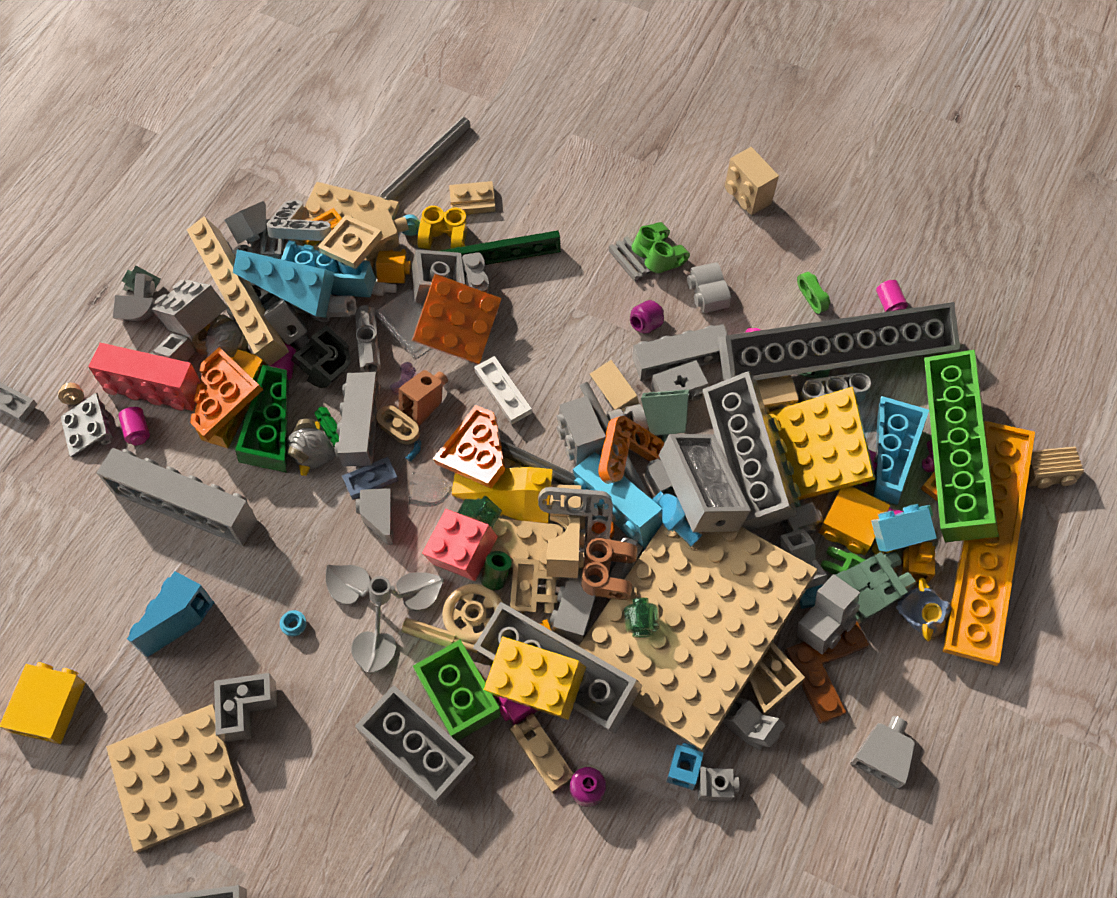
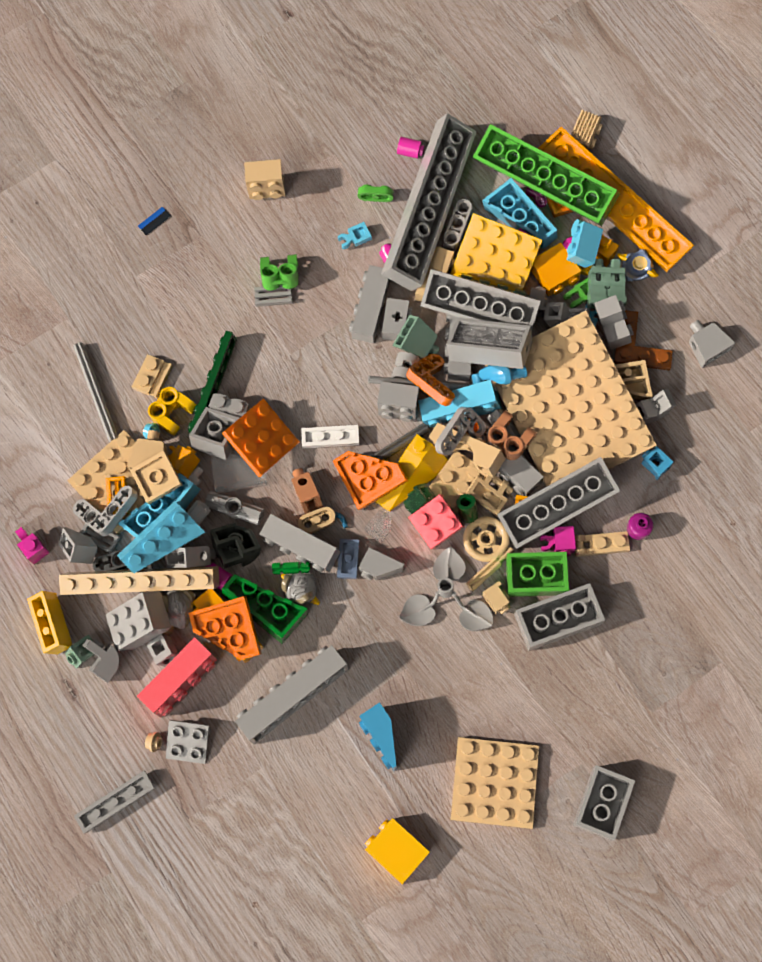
camera: 55 degrees left, 10 degrees up
dark pink brick [118,407,150,446] -> none
light grey brick [214,673,277,742] -> none
medium azure plate [280,610,307,637] -> none
clear purple arm [390,362,416,396] -> none
yellow brick [484,636,586,720] -> none
tan hinge [590,360,639,411] -> none
clear green head [624,598,660,638] -> none
magenta head [630,300,664,334] -> none
light grey brick [687,262,731,313] -> none
light grey brick [698,767,739,802] -> none
none -> dark pink brick [15,527,50,564]
none -> yellow brick [27,591,73,655]
none -> black sticker [138,207,171,235]
none -> medium azure plate [338,222,372,249]
none -> tan brick [482,581,511,615]

